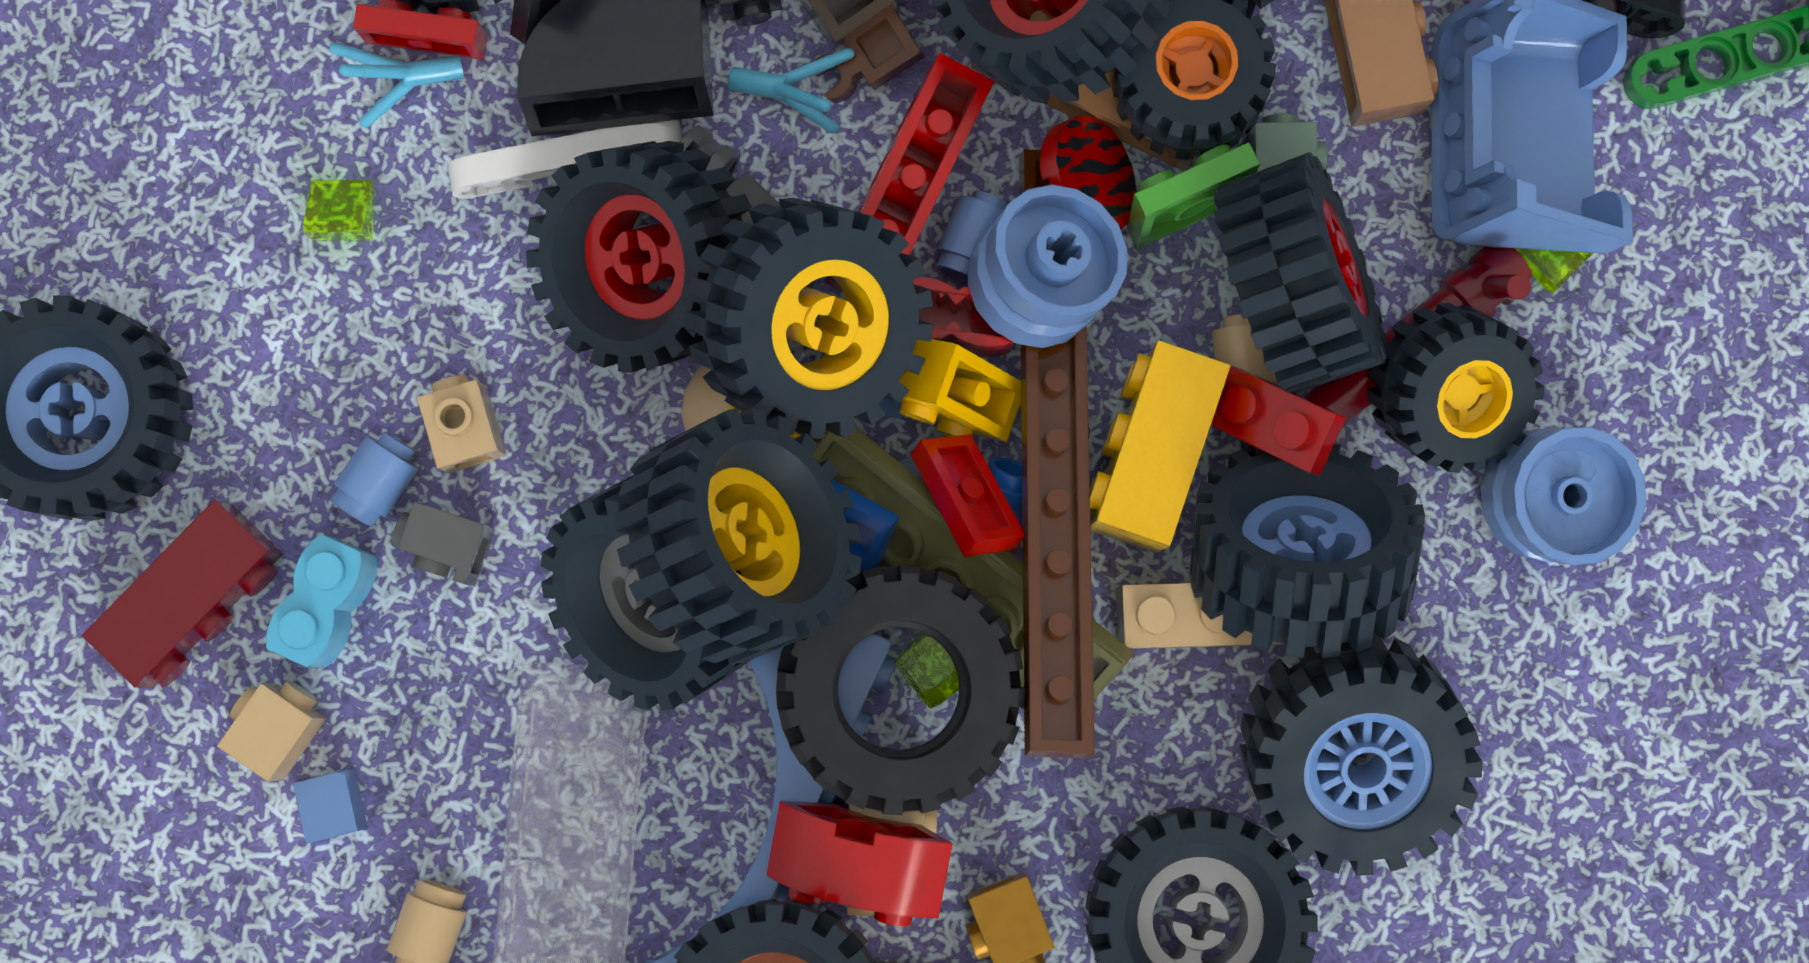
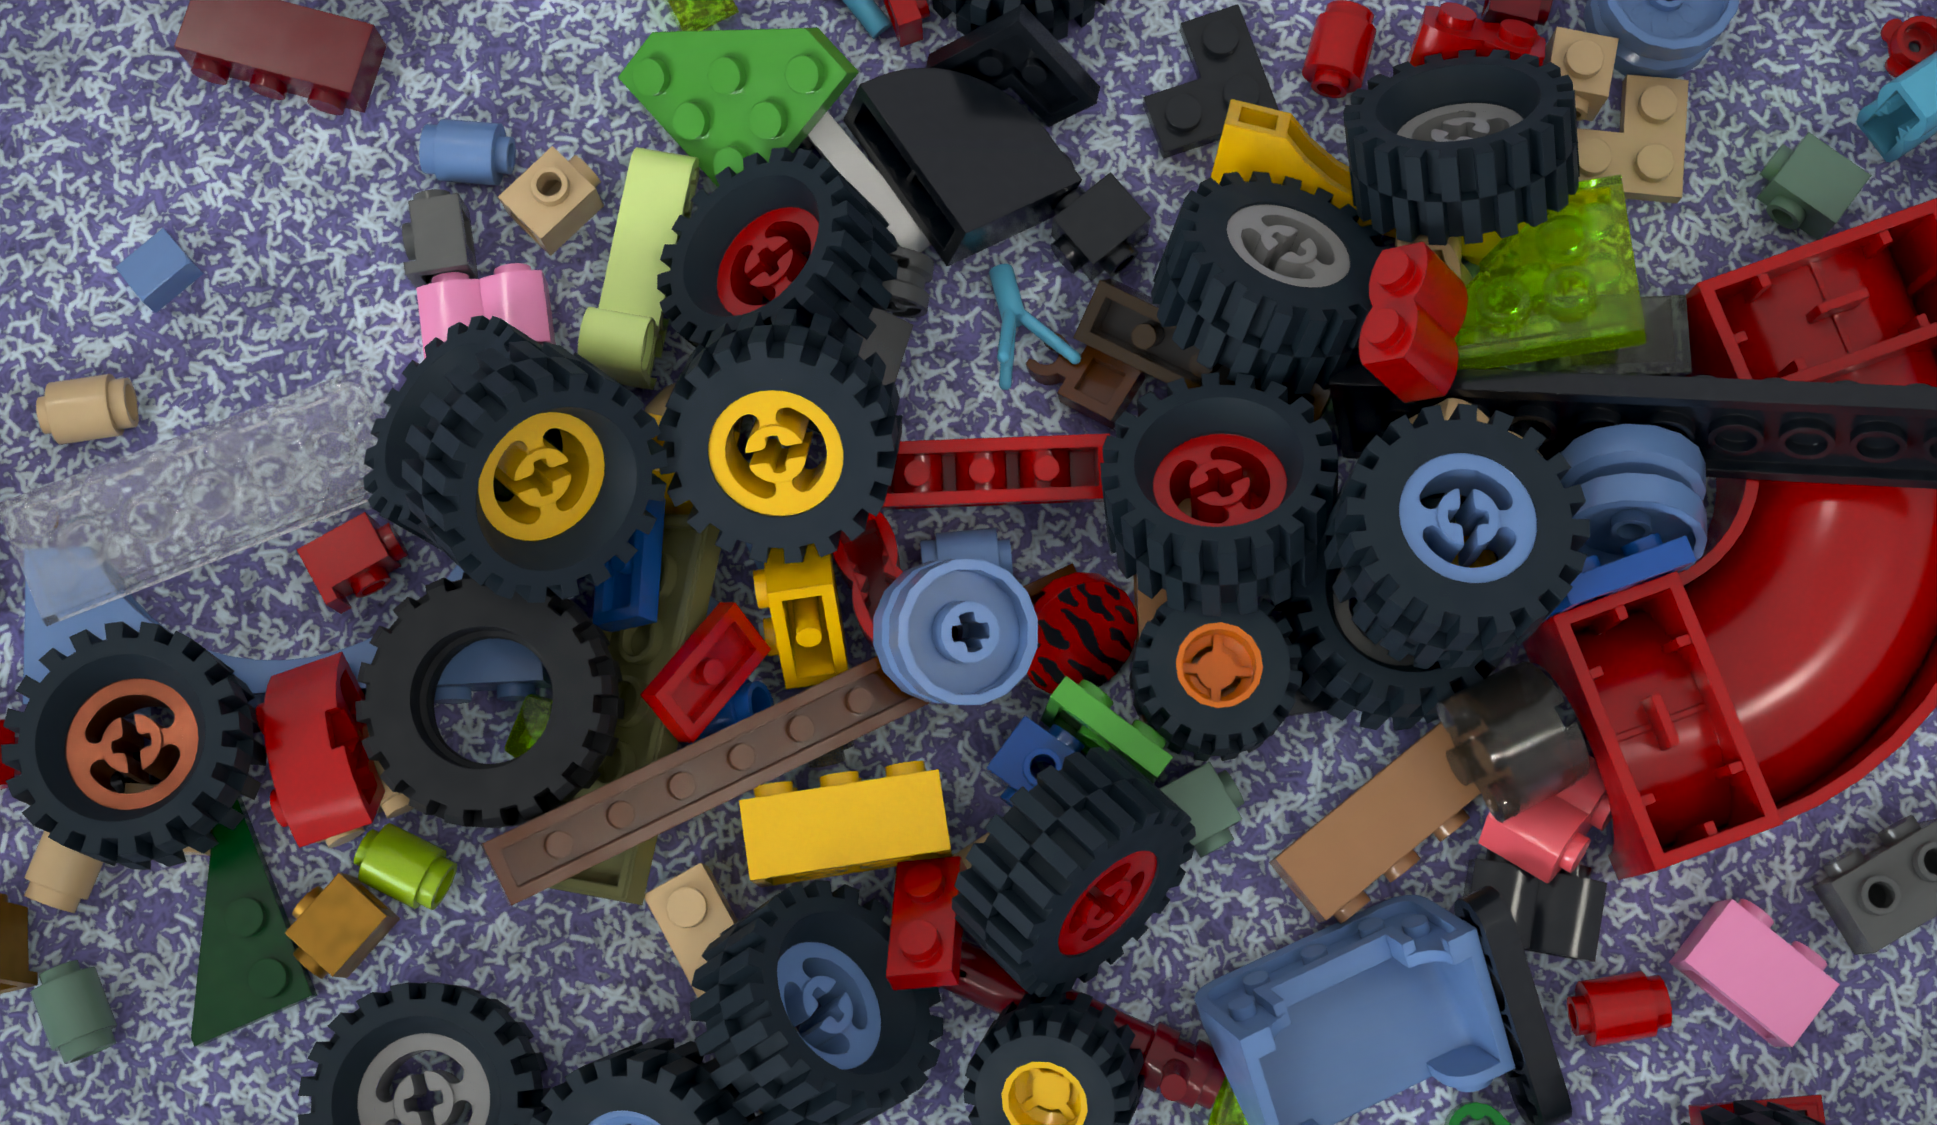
camera: 65 degrees right, 5 degrees down
tan brick [217,680,327,782] -> none
medium azure brick [266,534,378,668] -> none
none -> red brick [296,512,408,614]
none -> lime brick [354,823,458,910]
none -> bright pink brick [416,263,556,359]
none -> yellowish green beam [578,147,699,390]
none -> bright green plate [618,27,859,187]
none -> blue brick [986,715,1085,808]

